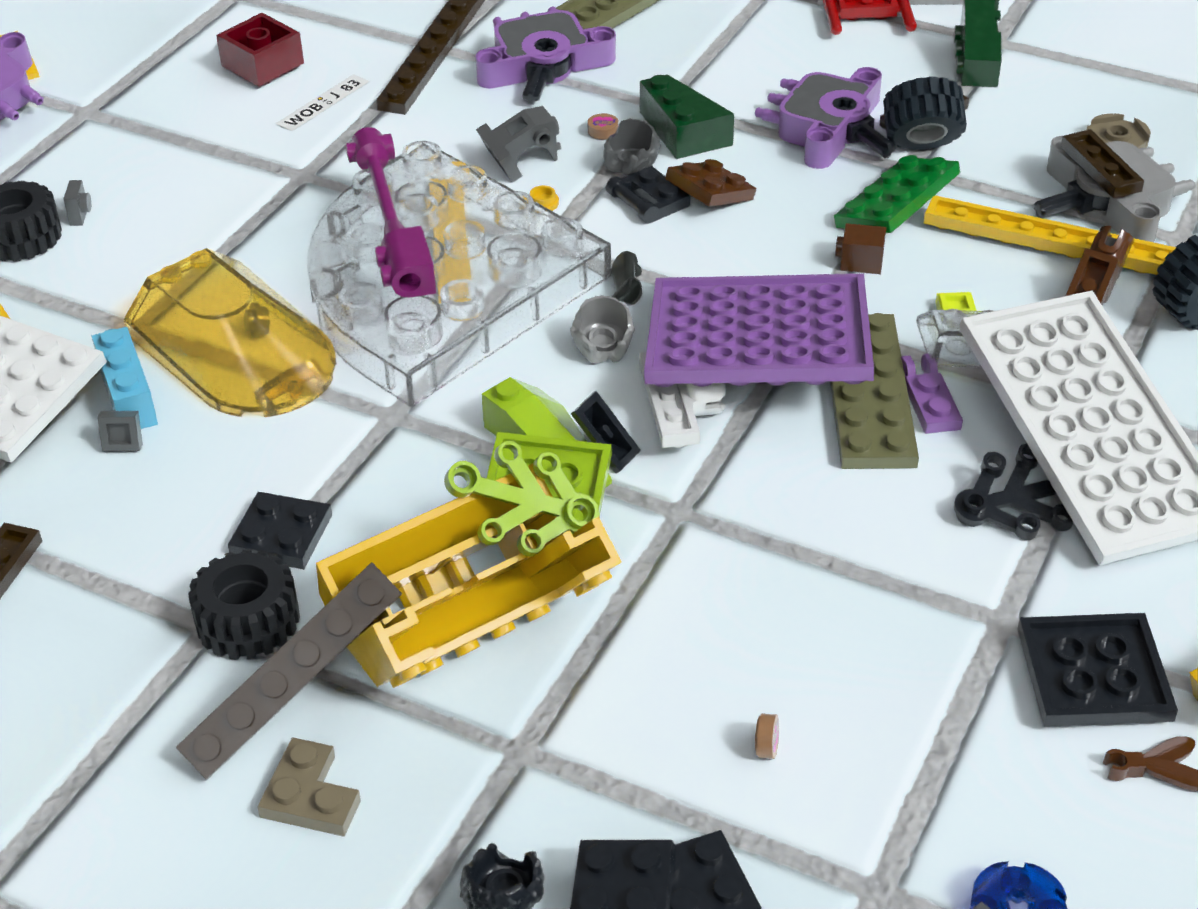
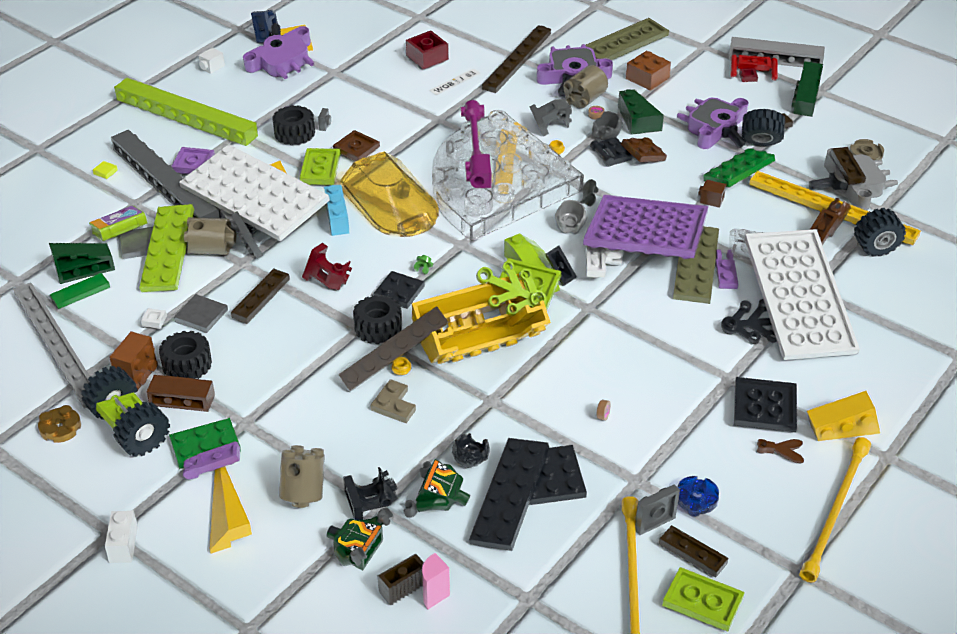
camera: 10 degrees right, 0 degrees up
dark grey plate [97,411,143,451] -> none
neon yellow tile [935,292,977,325] -> none
none -> lime plate [300,148,341,185]
none -> dark red tile [302,242,352,291]
none -> reddish brown plate [333,130,380,163]
none -> yellow plate [392,357,411,375]
none -> bright green plate [414,255,434,275]
none -> dark tan cylinder [564,65,608,108]
none -> dark orange brick [626,50,671,91]
none -> dark red tile [739,68,758,82]

